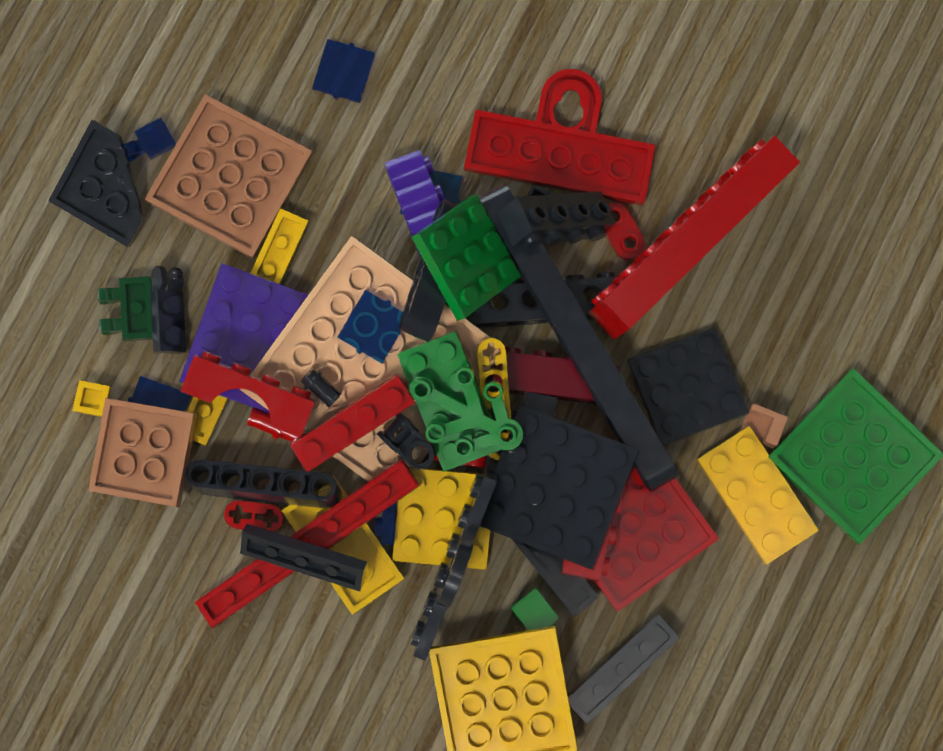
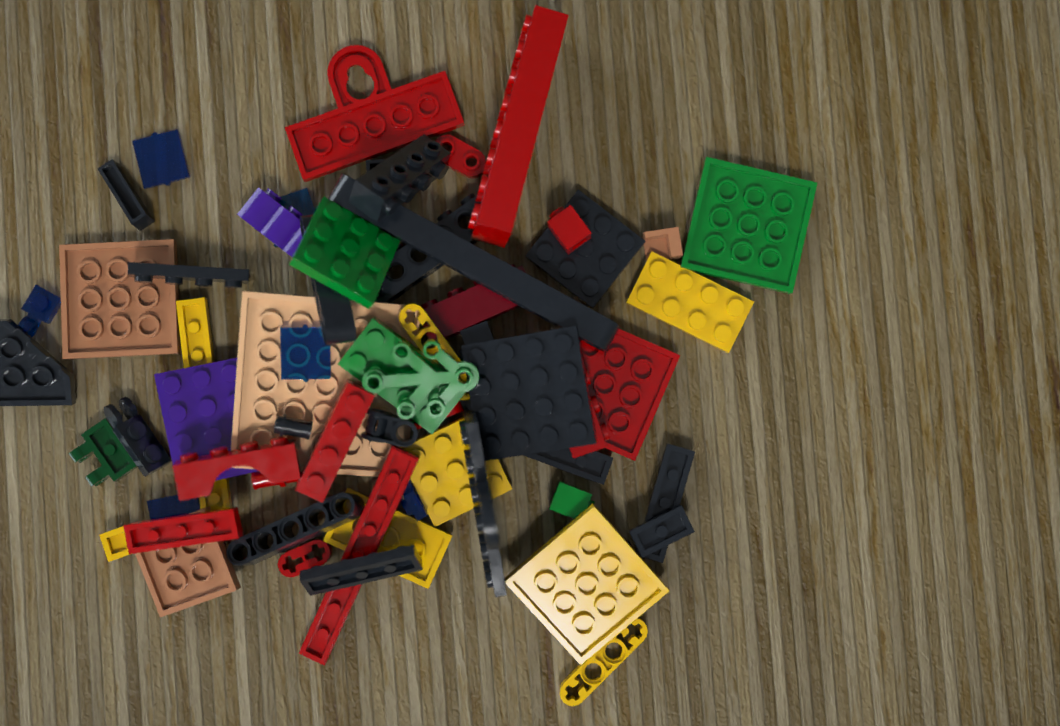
camera: 25 degrees left, 5 degrees up
none -> black piece [97,159,155,231]
none -> red plate [123,507,243,554]
none -> black plate [128,262,249,288]
none -> red brick [547,205,591,255]
none -> black plate [628,505,695,558]

